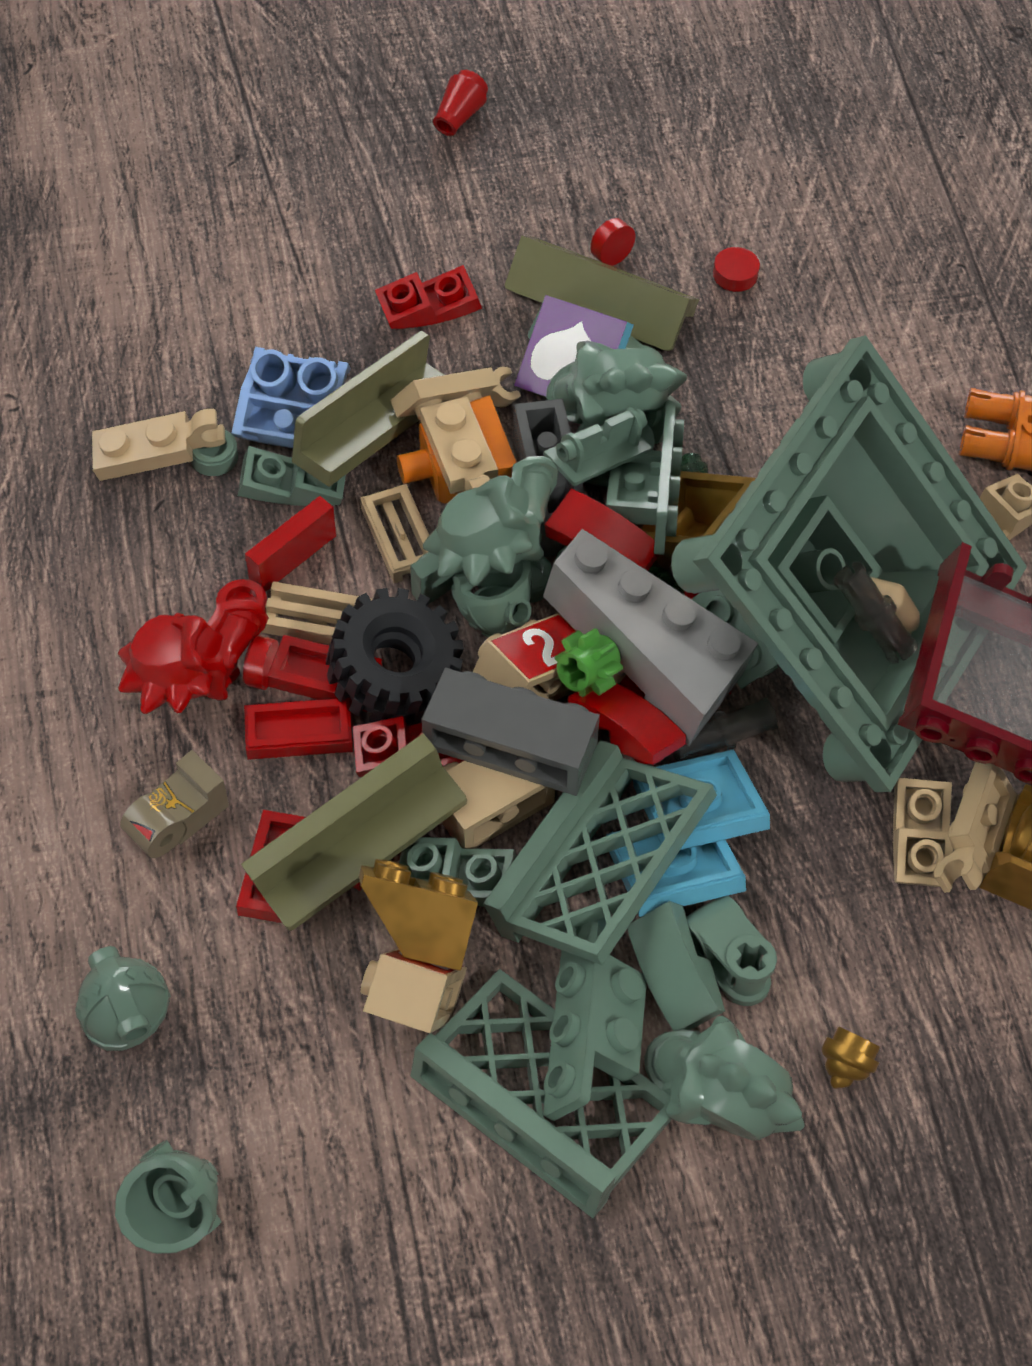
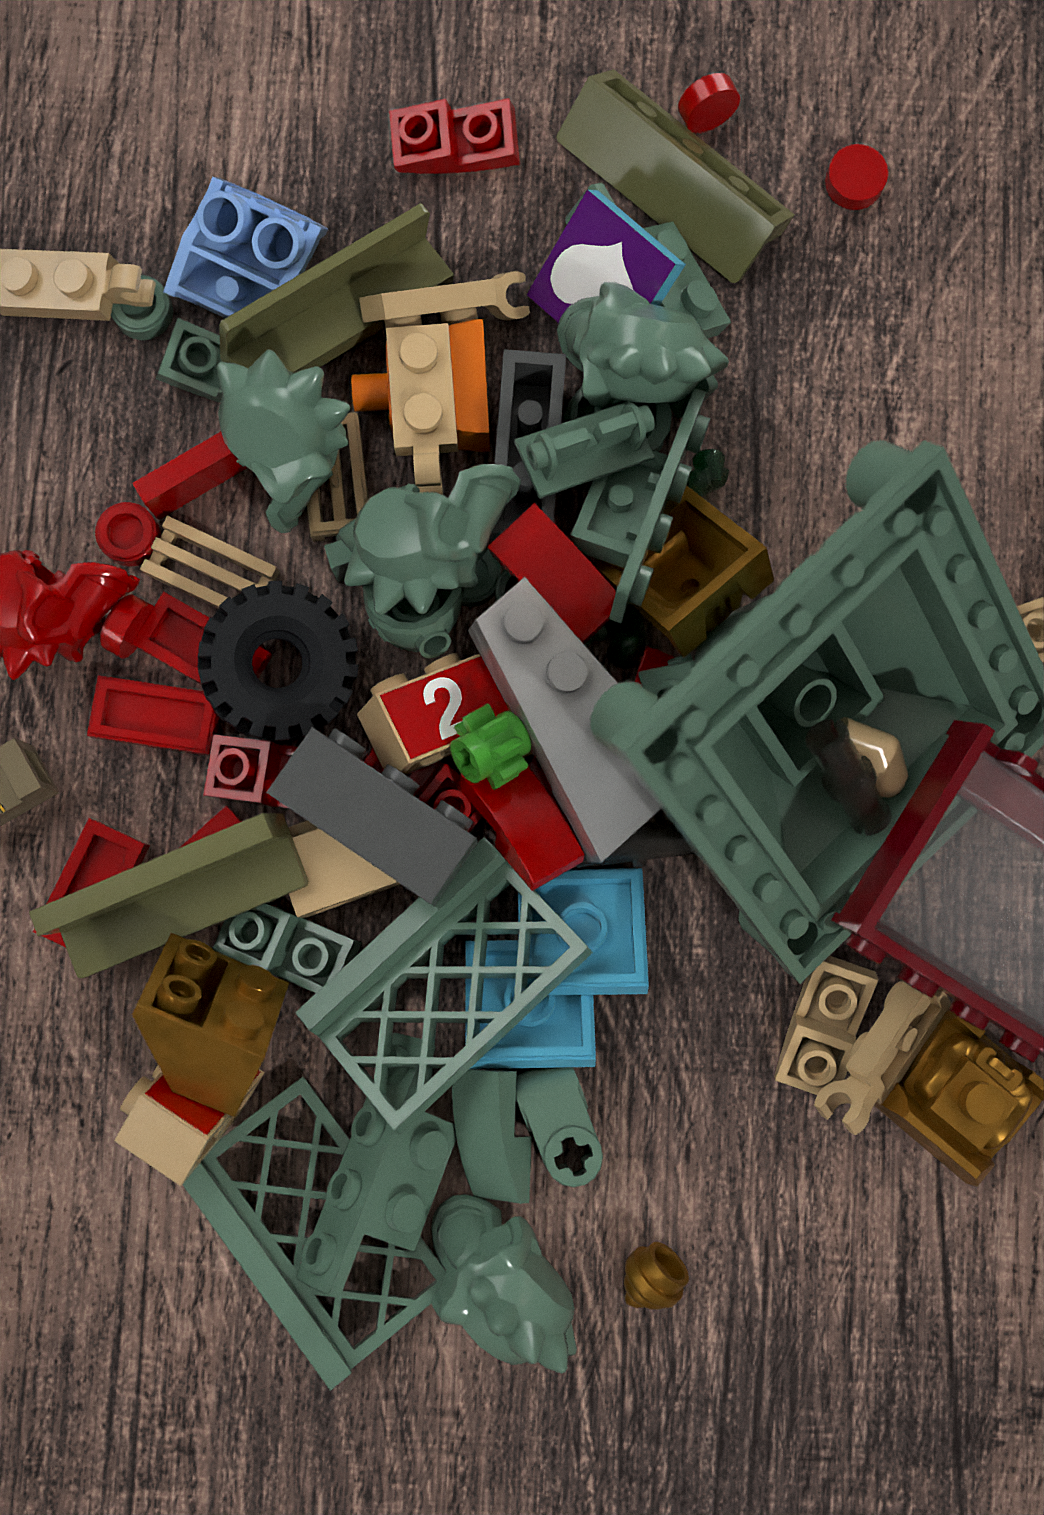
camera: 15 degrees right, 25 degrees up
none -> sand green head [217,349,350,533]

